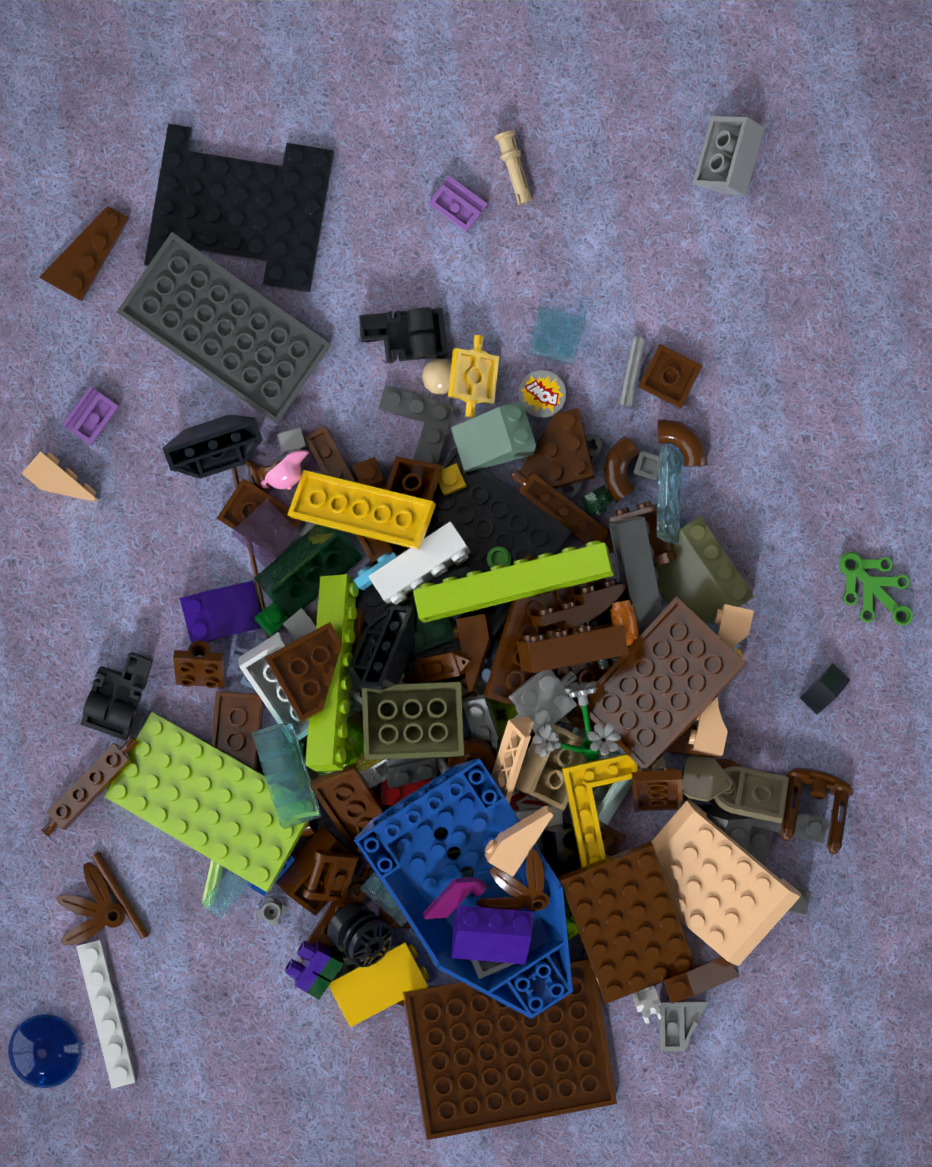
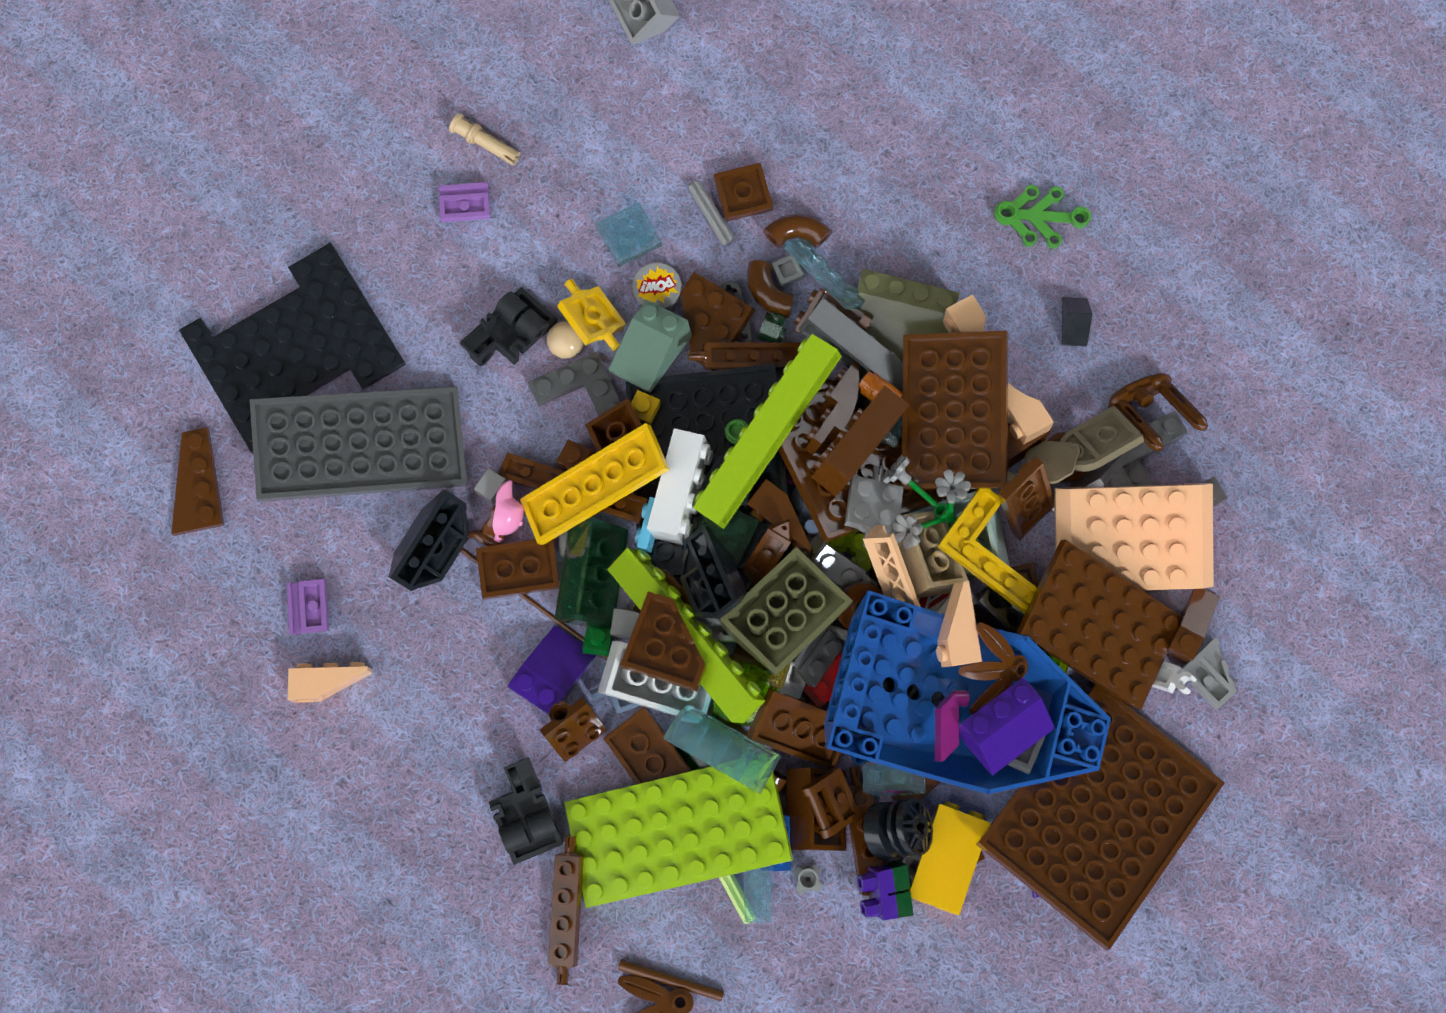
camera: 40 degrees left, 10 degrees down
clear purple plate [232,499,300,568] -> none

